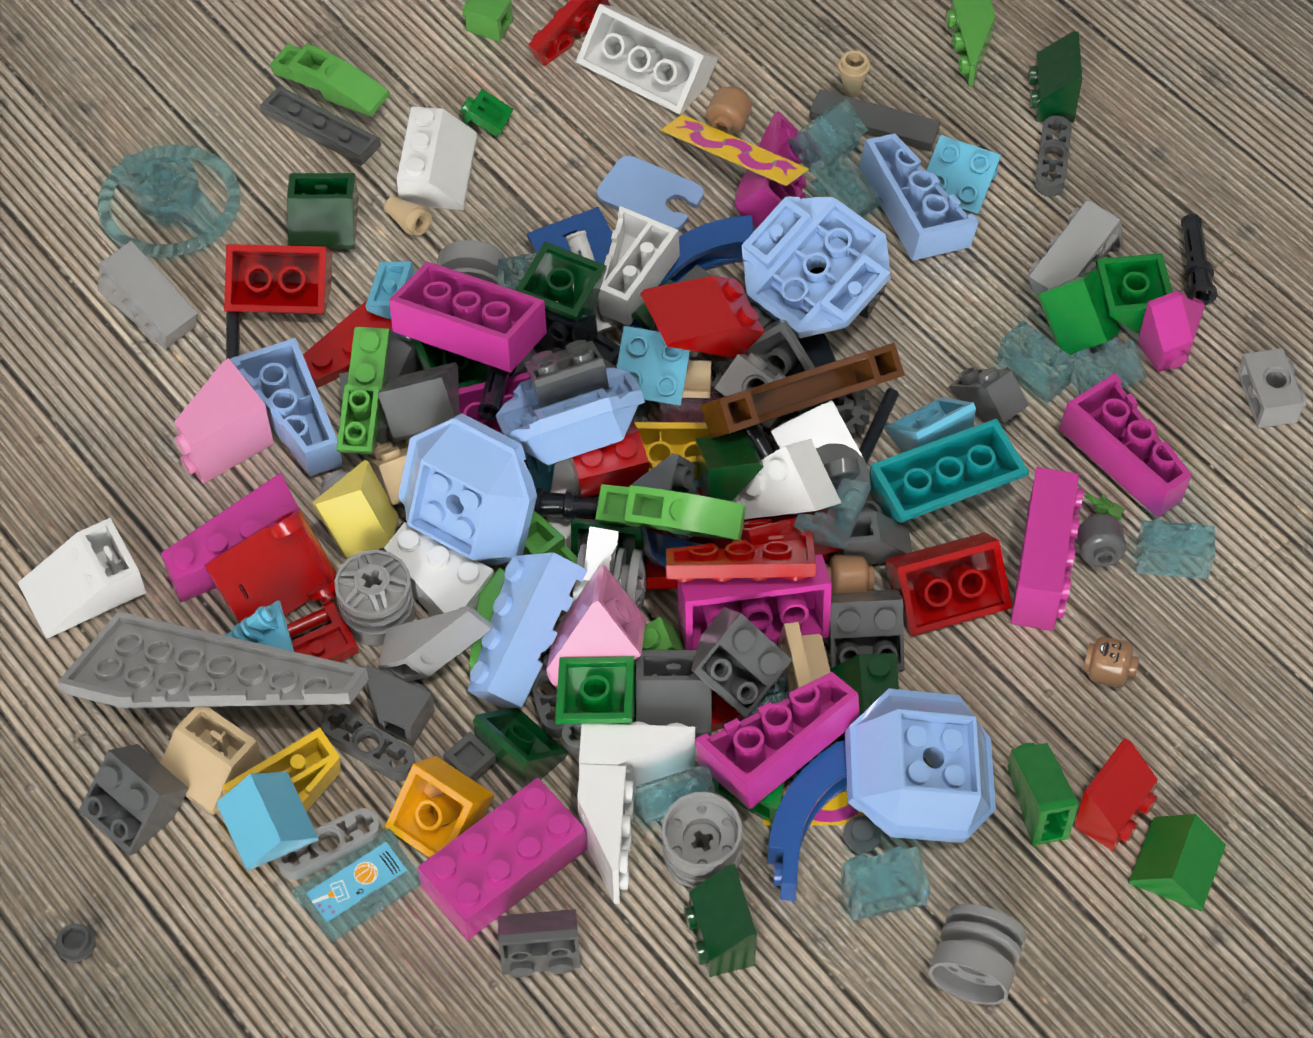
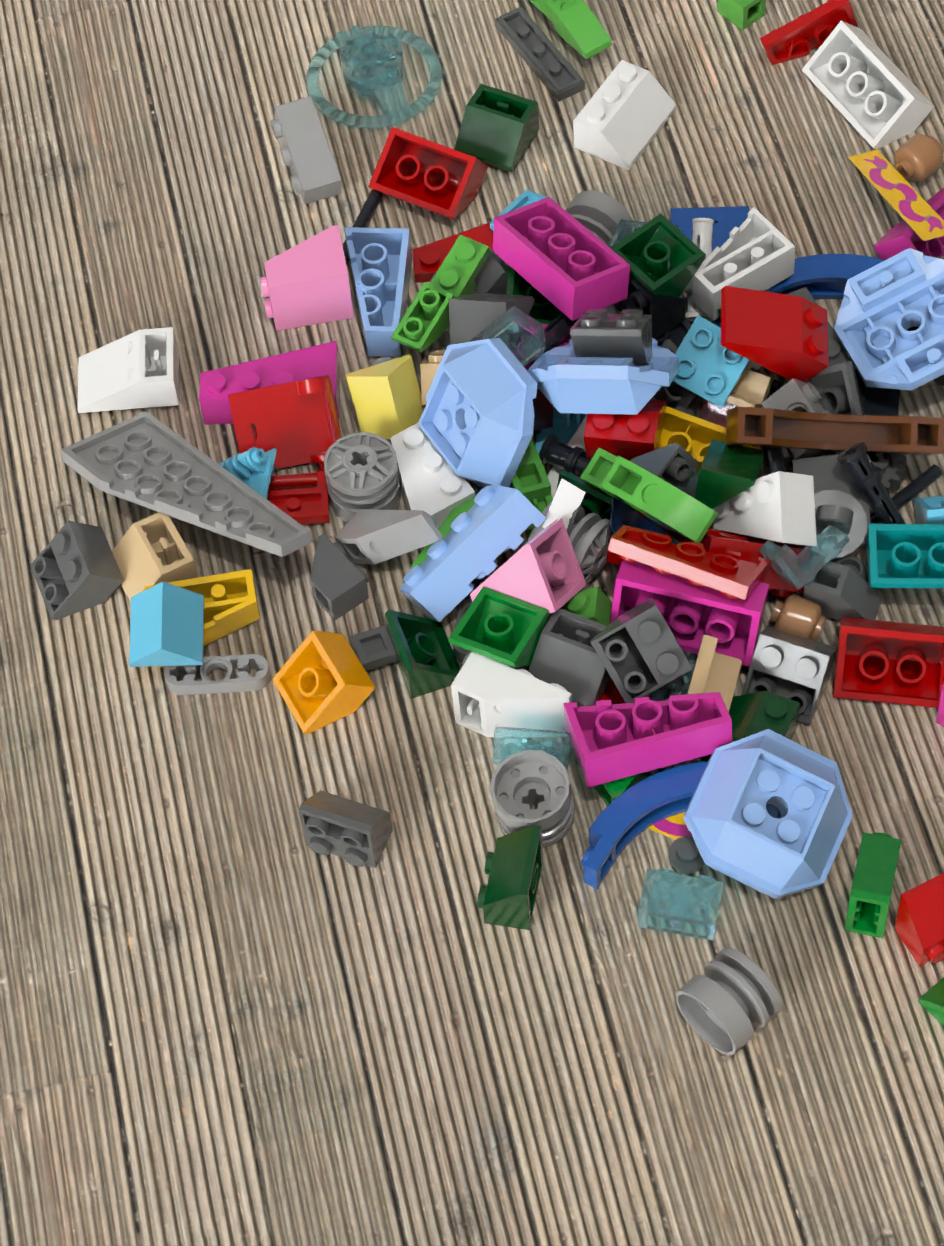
camera: 30 degrees right, 0 degrees up
door [292,828,421,943] -> none
dark grey beam [321,708,416,781] -> none
tan cone [384,196,432,236] -> none
dark pink brick [417,777,587,940] -> none
green bracket [459,88,514,137] -> none
white slope [577,764,634,904] -> none
light blue piece [597,156,704,231] -> none
none -> clear light blue bracket [469,306,546,367]
none -> black pin [837,442,906,524]

